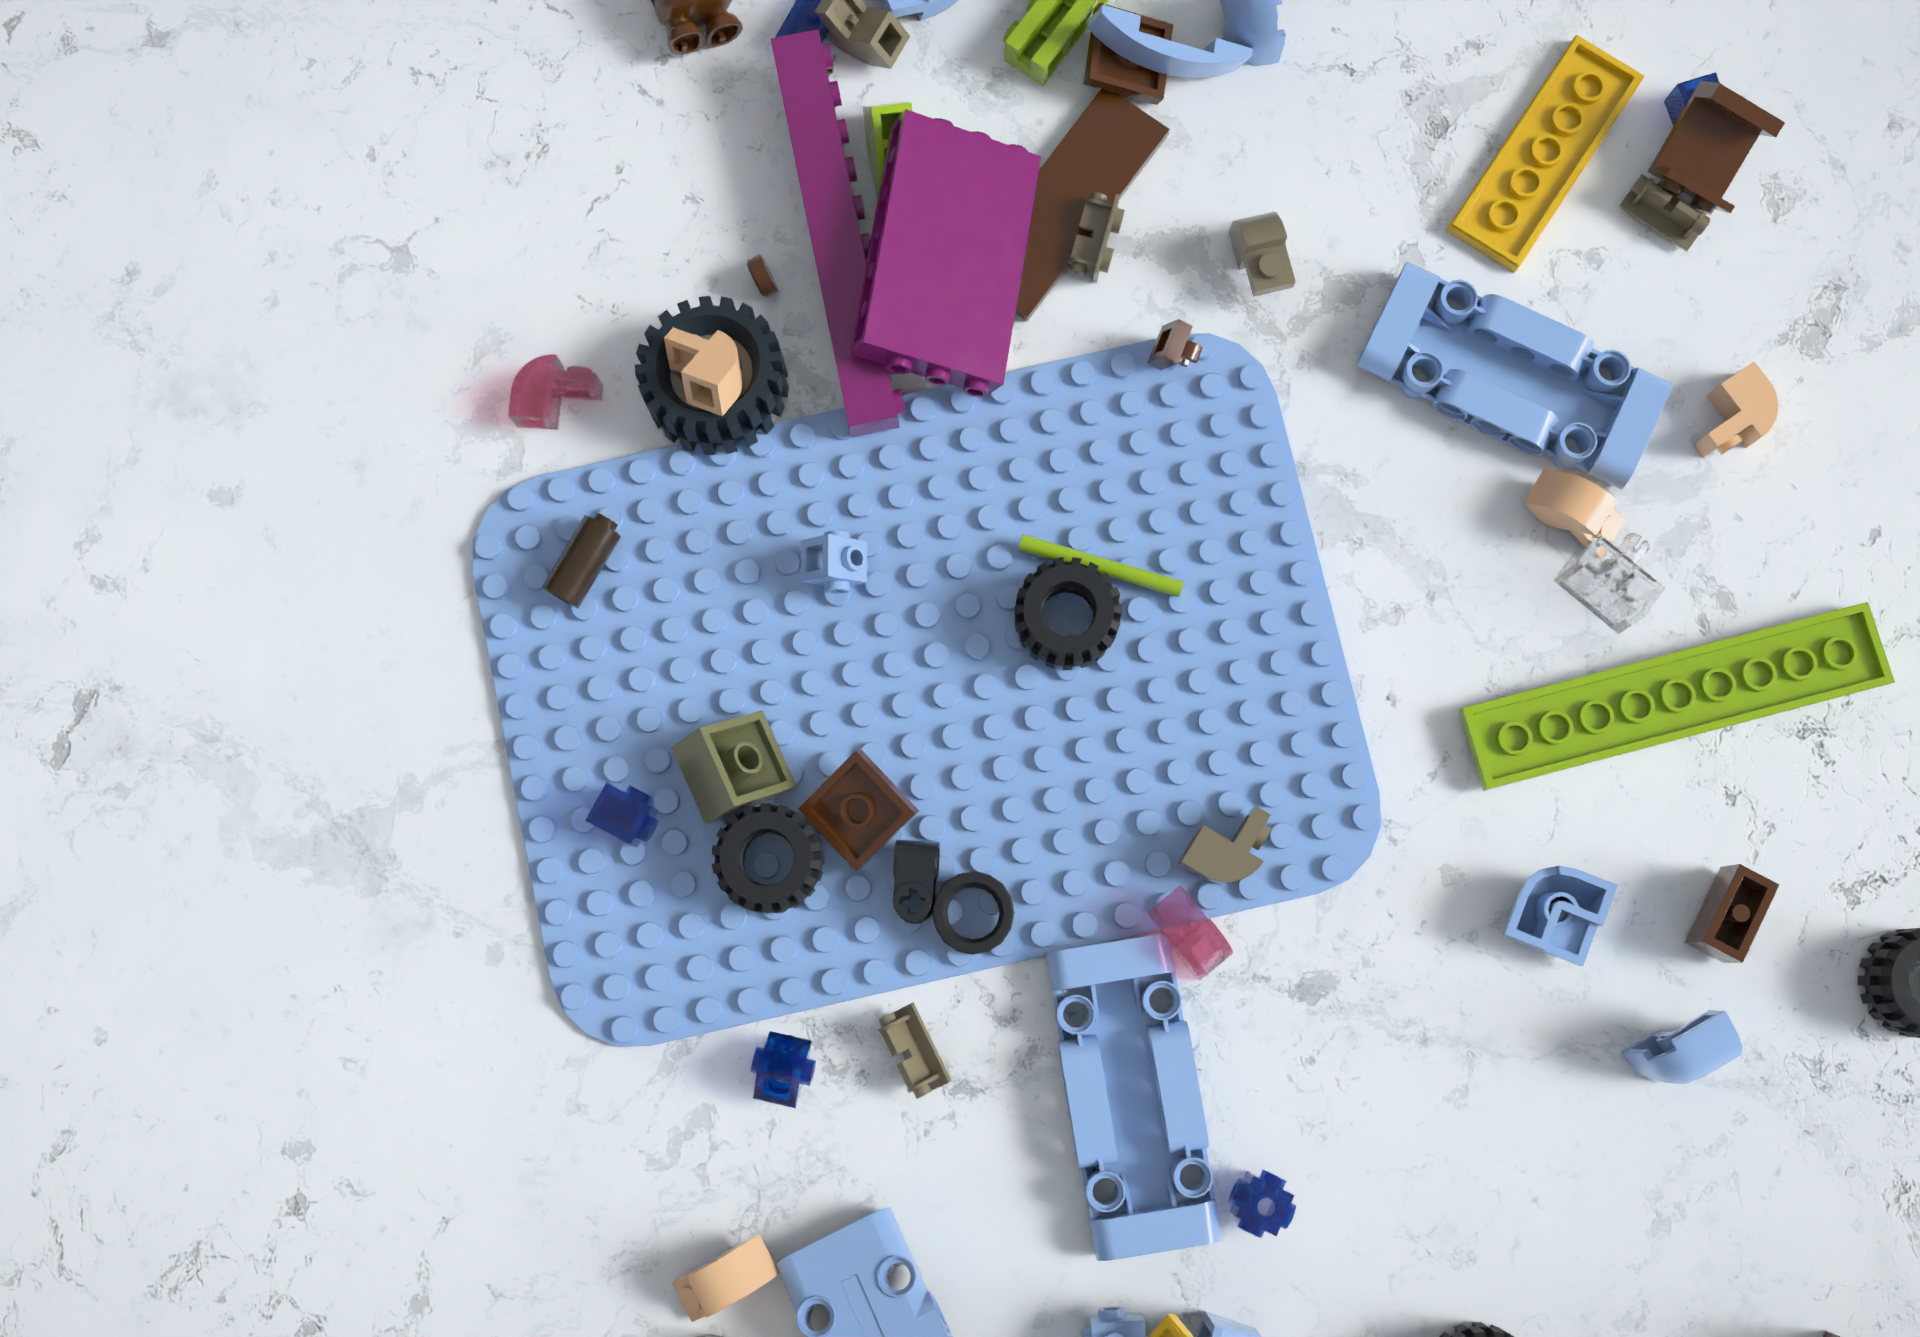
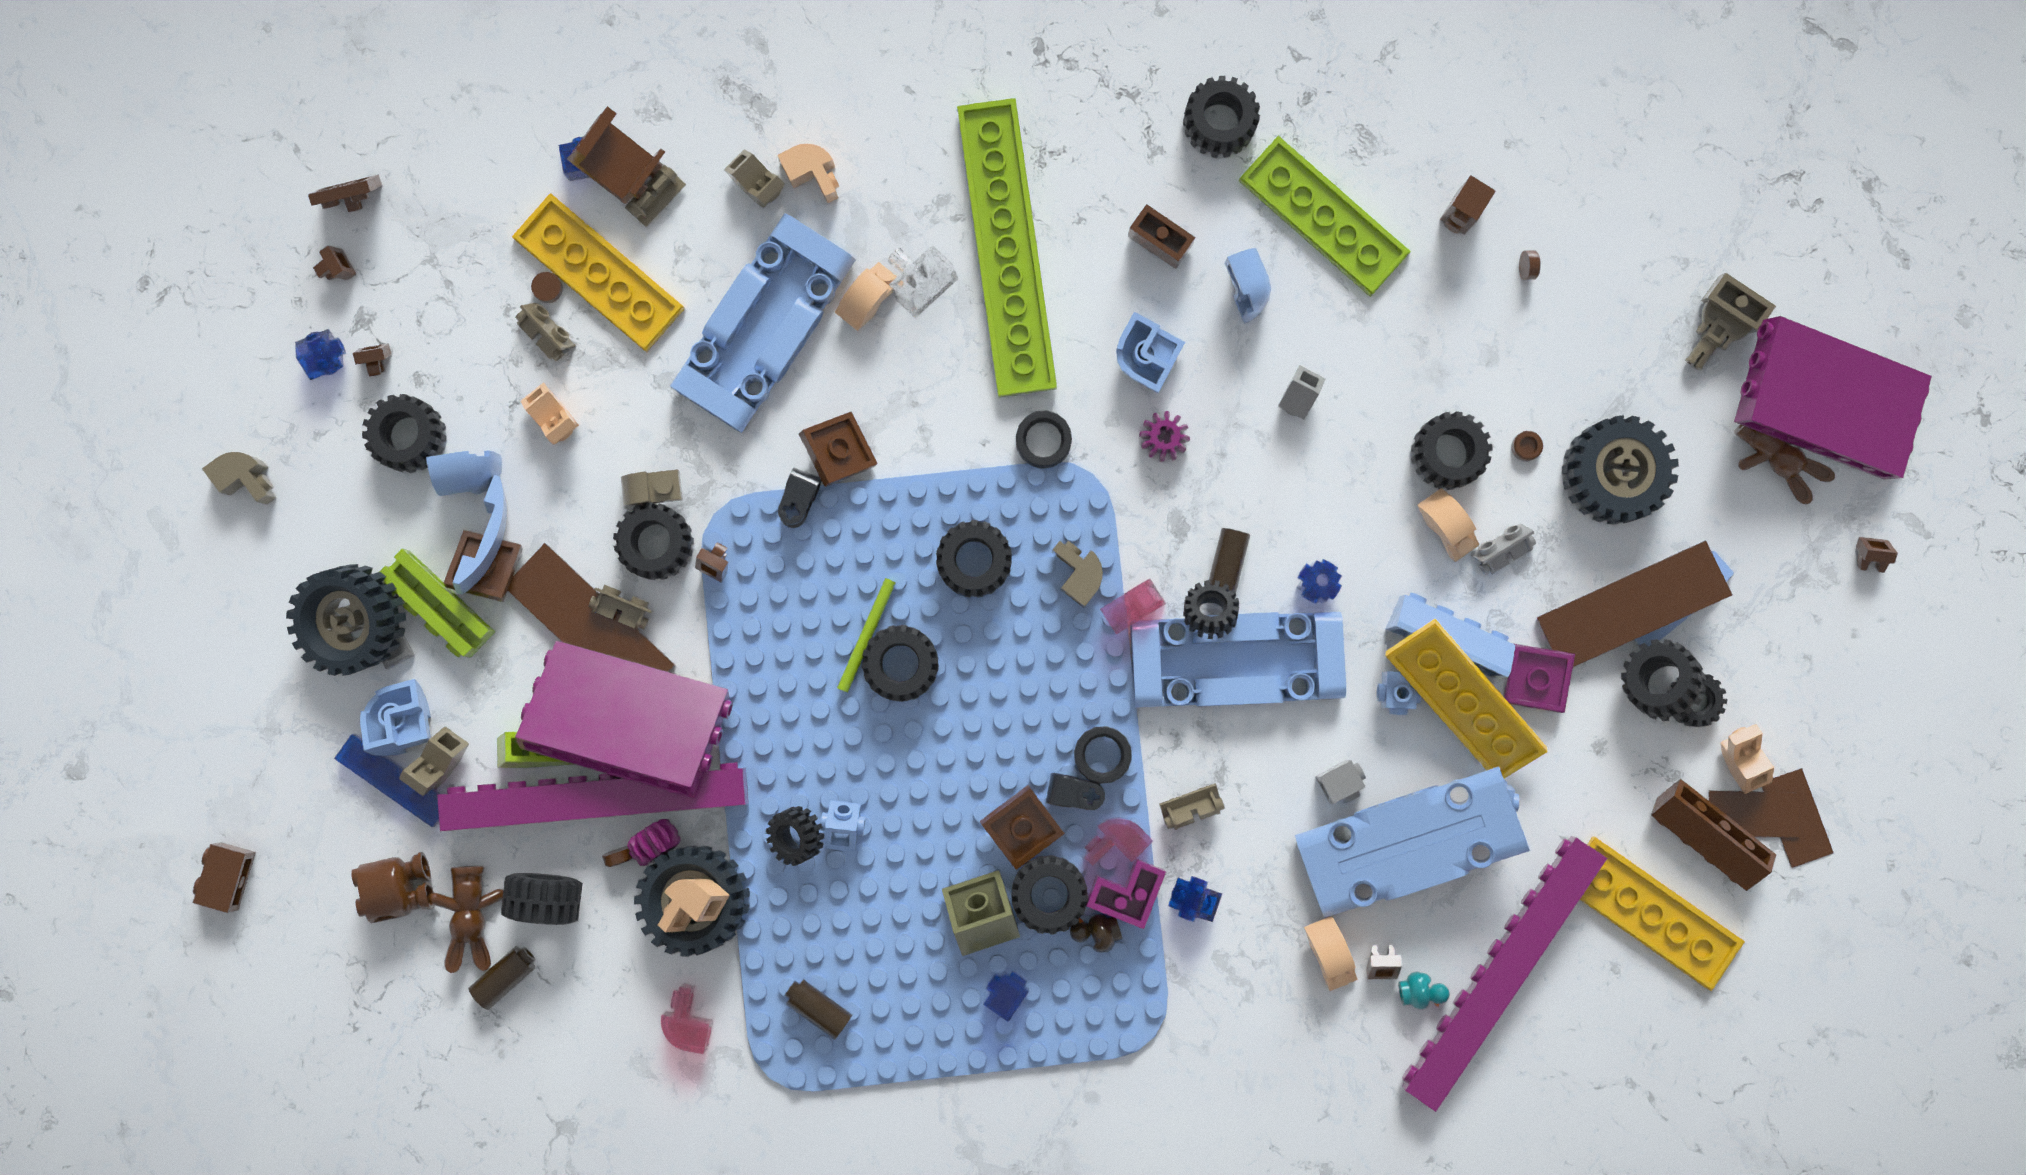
camera: 90 degrees left, 5 degrees up
none -> reddish brown animal [428,866,503,973]
none -> dark brown brick [468,946,536,1010]
none -> black tyre [501,873,583,925]
none -> dark tan hinge [515,303,576,361]
none -> light nougat brick [521,382,579,445]
none -> reddish brown tile [531,272,563,303]
none -> black tyre [613,503,694,580]
none -> magenta gear [627,819,681,866]
none -> dark tan brick [724,149,785,208]
none -> black tyre [766,806,824,866]
none -> black piece [778,468,822,528]
none -> reddish brown hinge [798,411,878,487]
none -> black tyre [936,520,1012,598]
none -> black tyre [1015,410,1072,469]
none -> dark brown animal [1070,914,1123,953]
none -> clear pink brick [1083,817,1153,866]
none -> magenta brick [1086,858,1166,929]
none -> magenta gear [1139,411,1190,462]
none -> black tyre [1183,580,1239,639]
none -> dark brown brick [1209,528,1251,592]
none -> lime tile [1238,135,1411,297]
none -> light grey brick [1278,365,1326,420]
none -> light grey brick [1315,760,1366,804]

